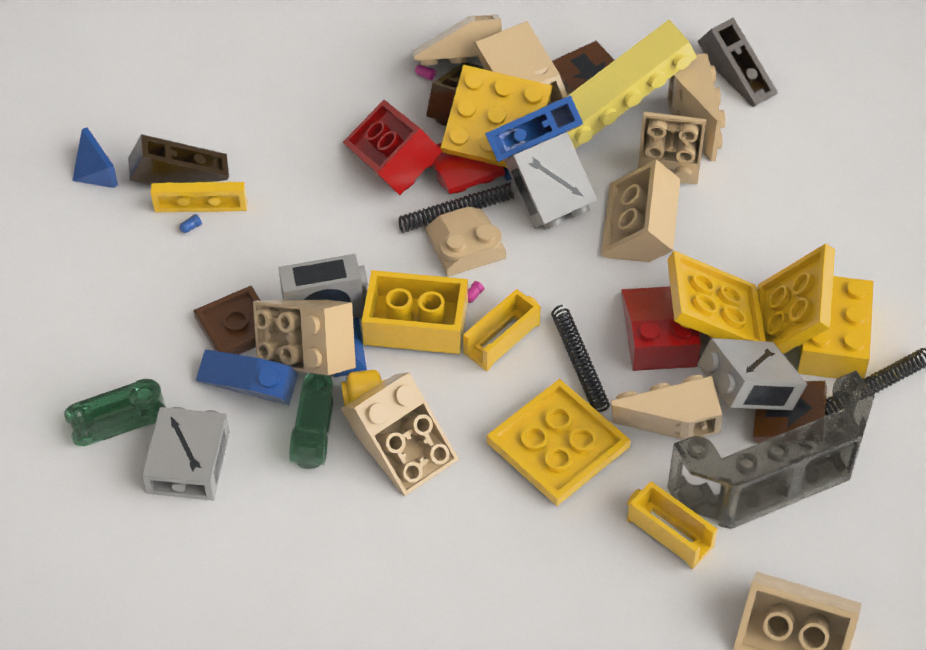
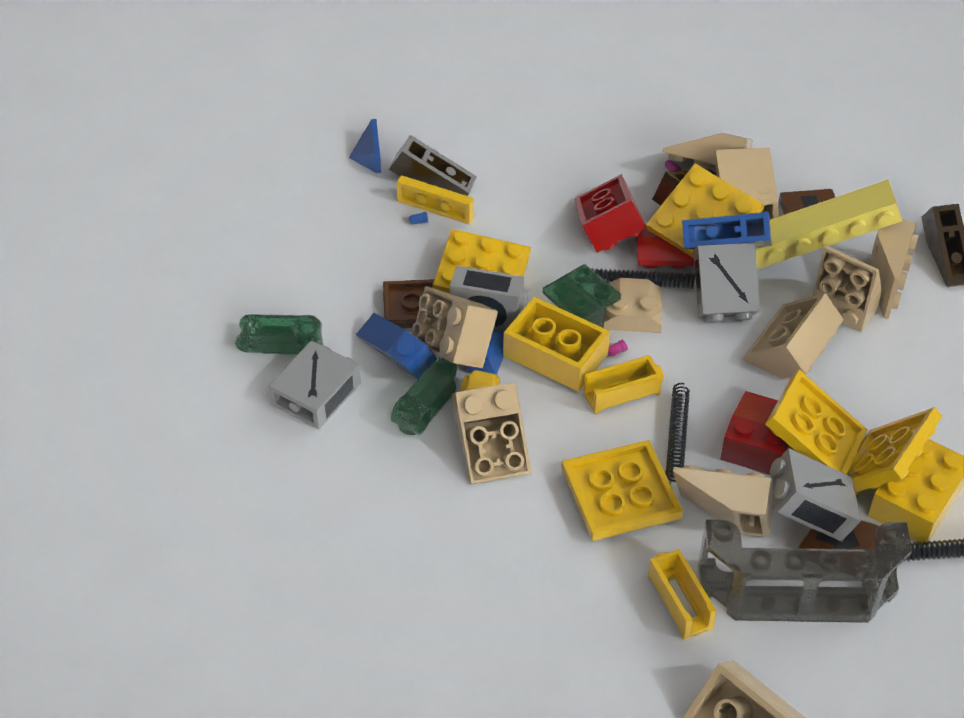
camera: 25 degrees right, 5 degrees down
none -> yellow plate [433,228,531,294]
none -> clear green bracket [542,264,621,328]

